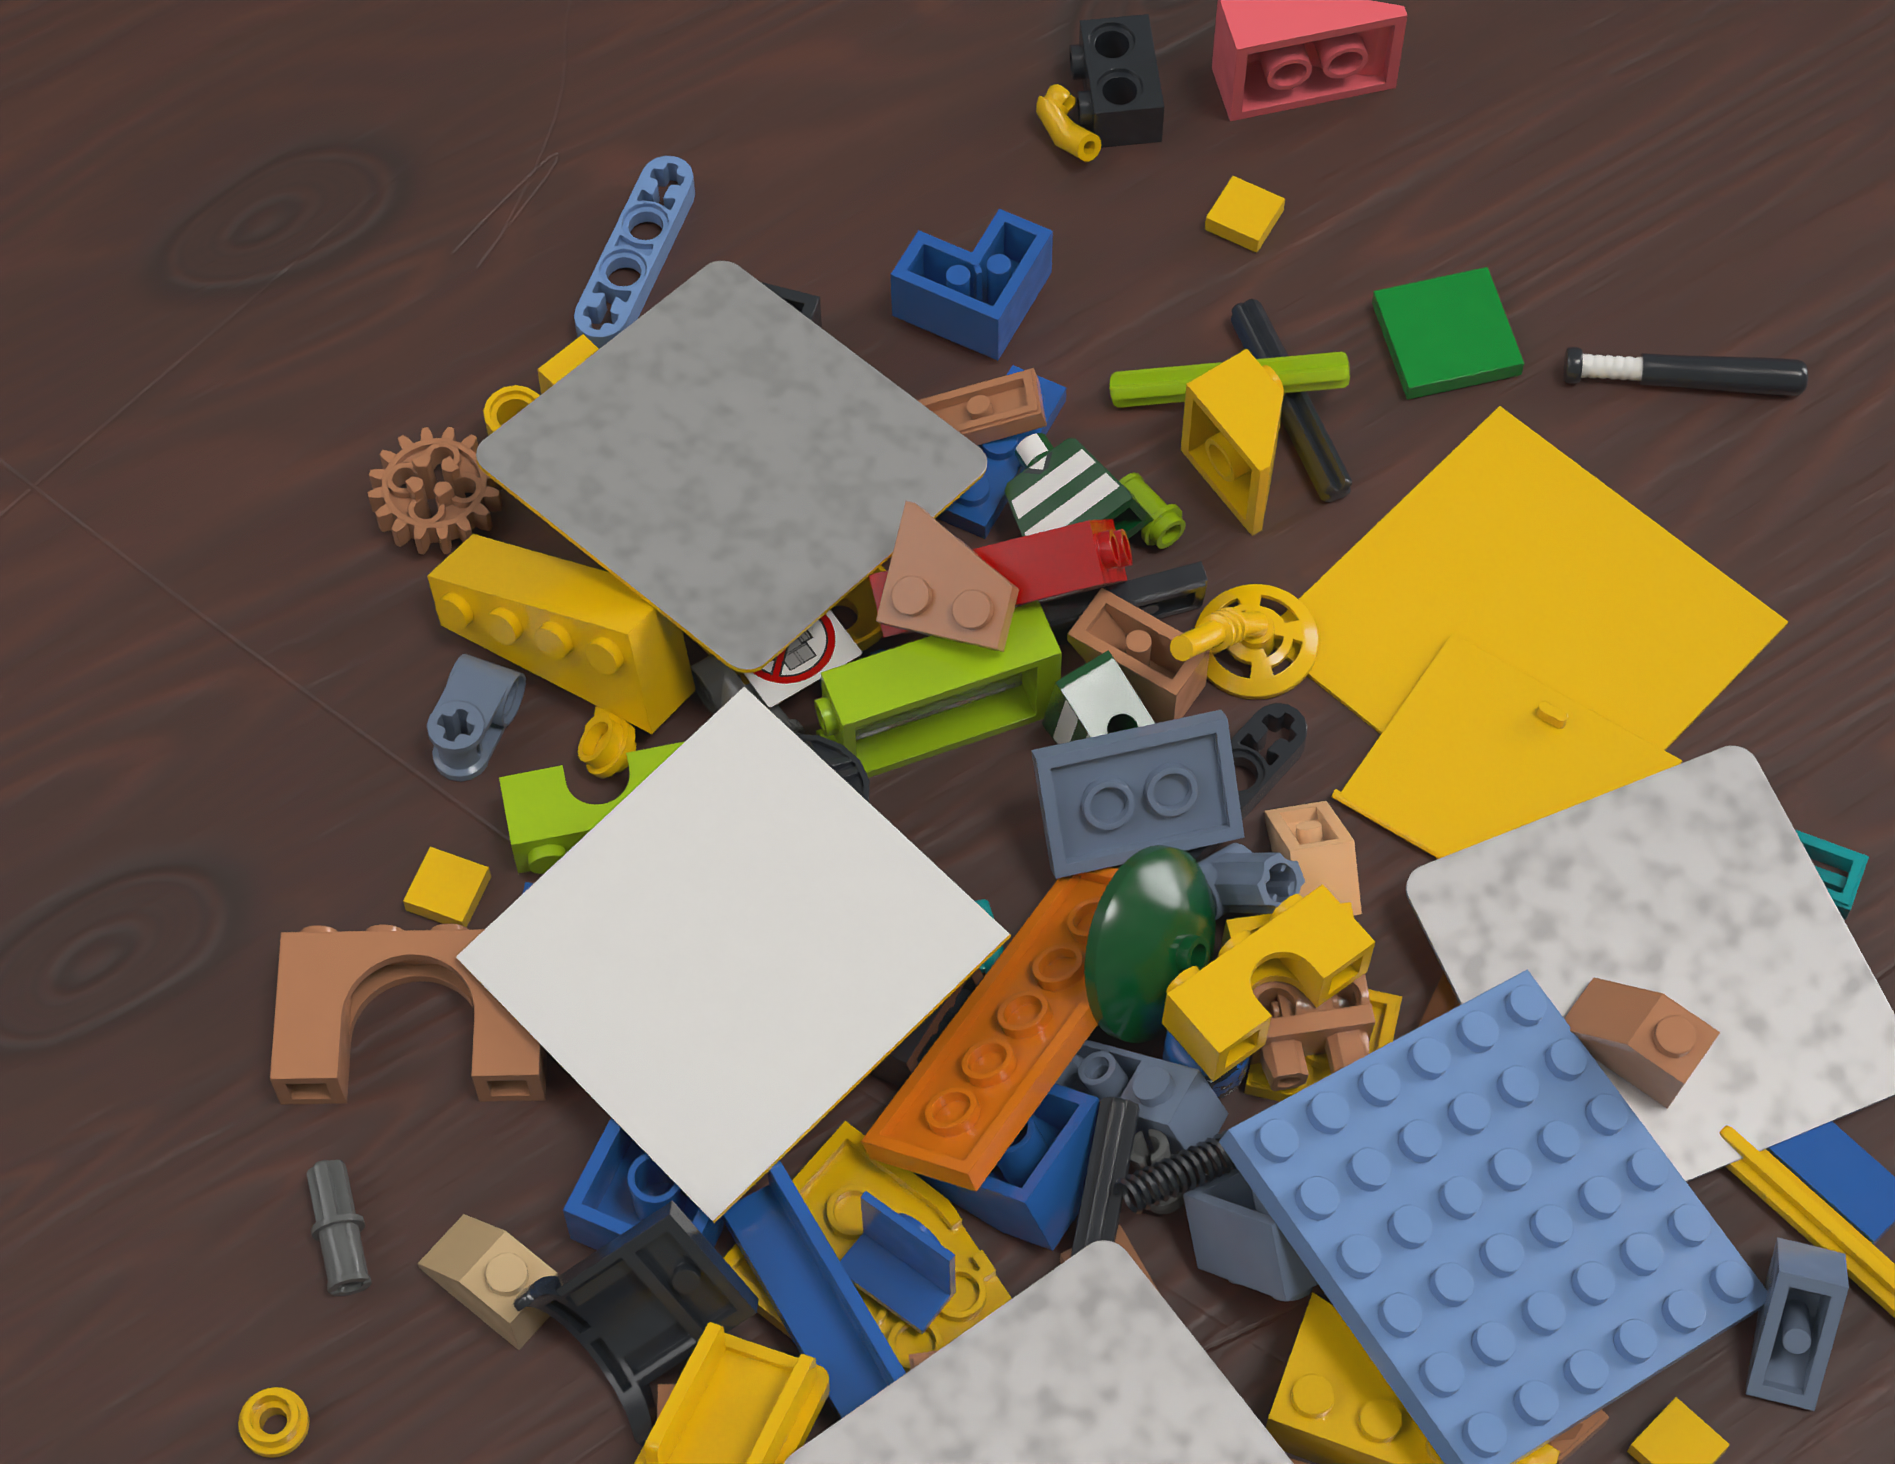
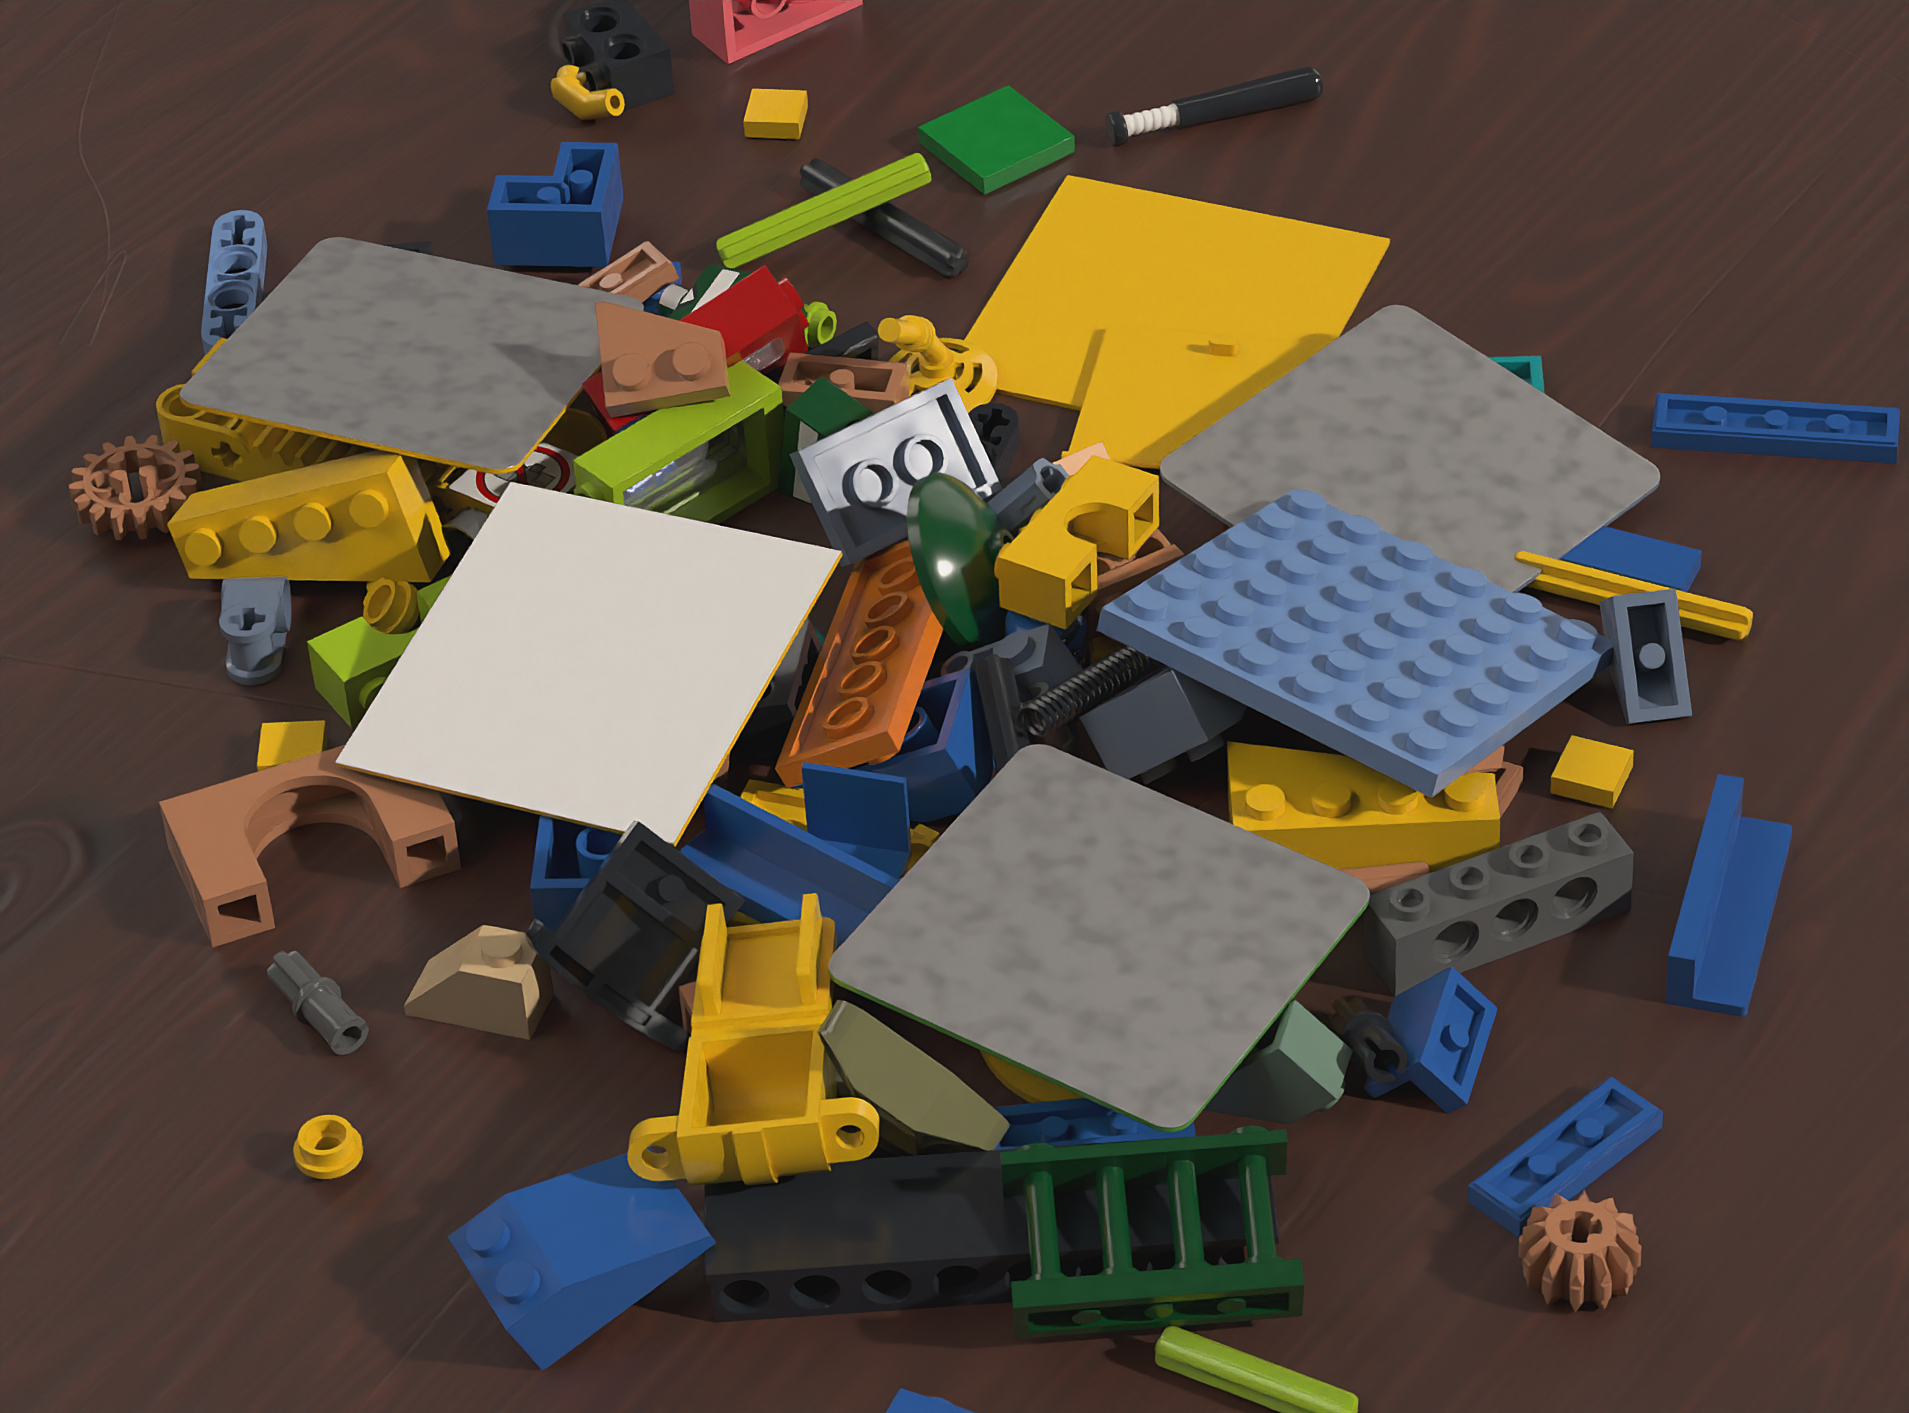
camera: 20 degrees left, 20 degrees down
yellow slope [1181,349,1284,536] -> none
nougat slope [1564,977,1720,1109] -> none

